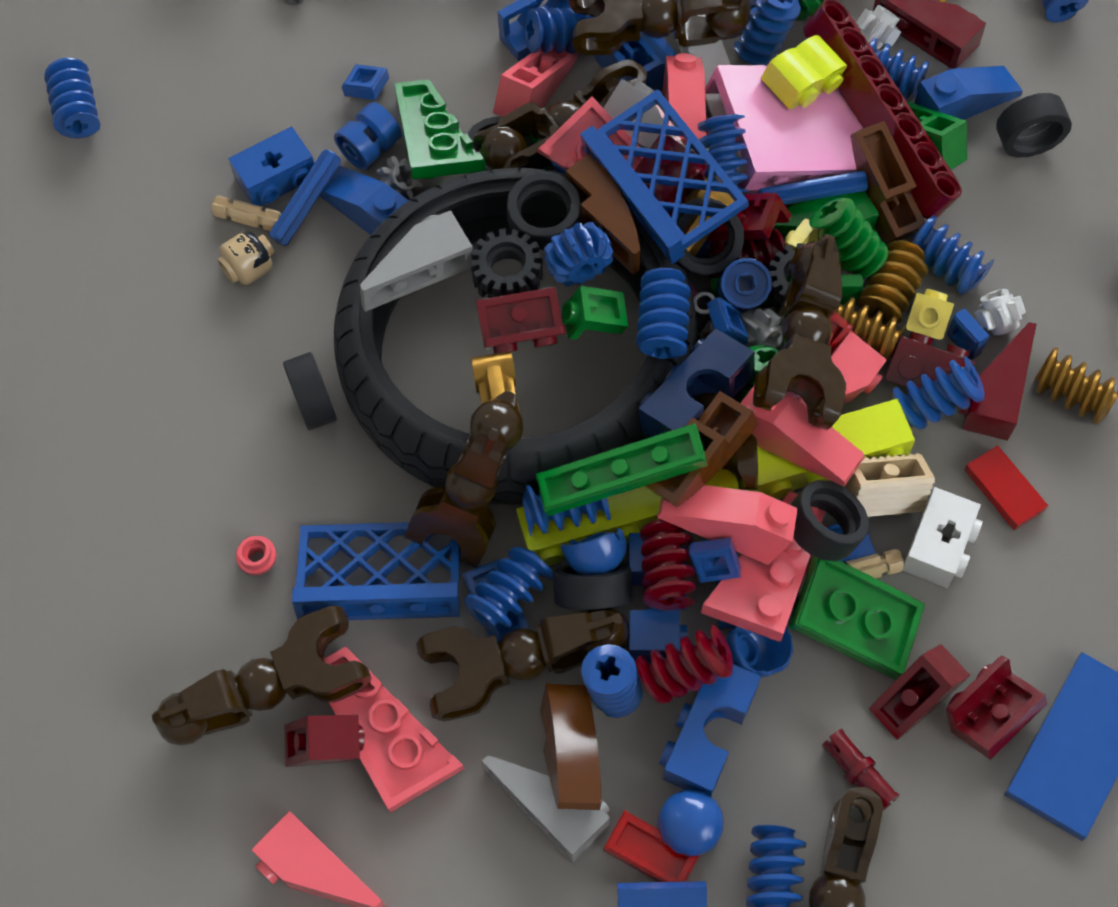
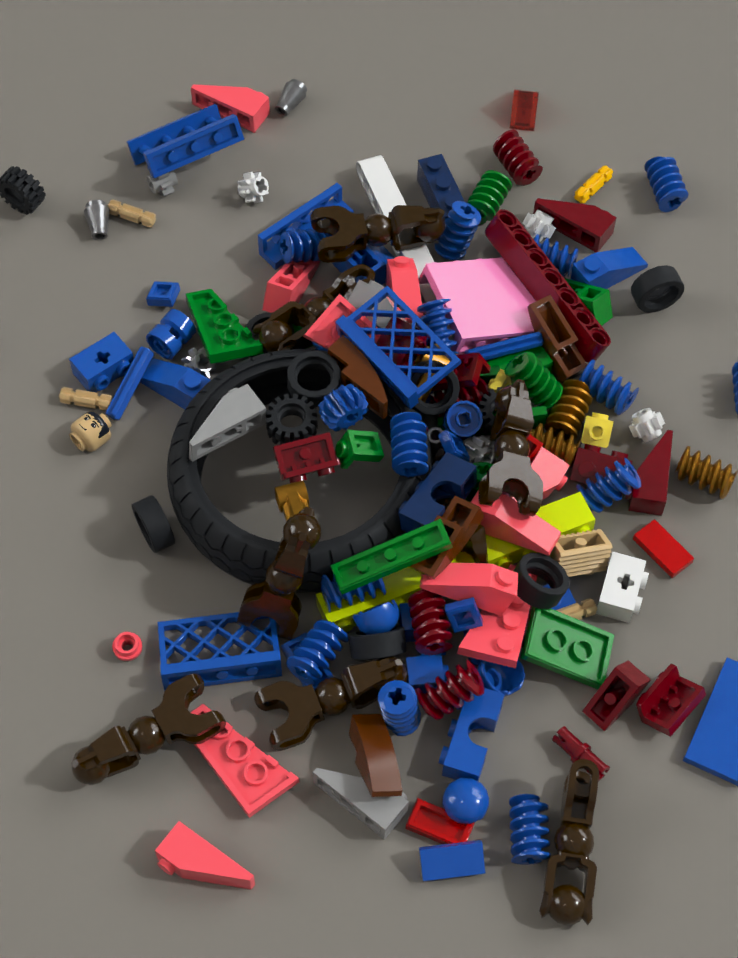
camera: 10 degrees left, 5 degrees down
dark red slope [284,715,365,767] -> none
neon yellow brick [761,35,847,109] -> none
blue tile [947,308,990,360] -> none

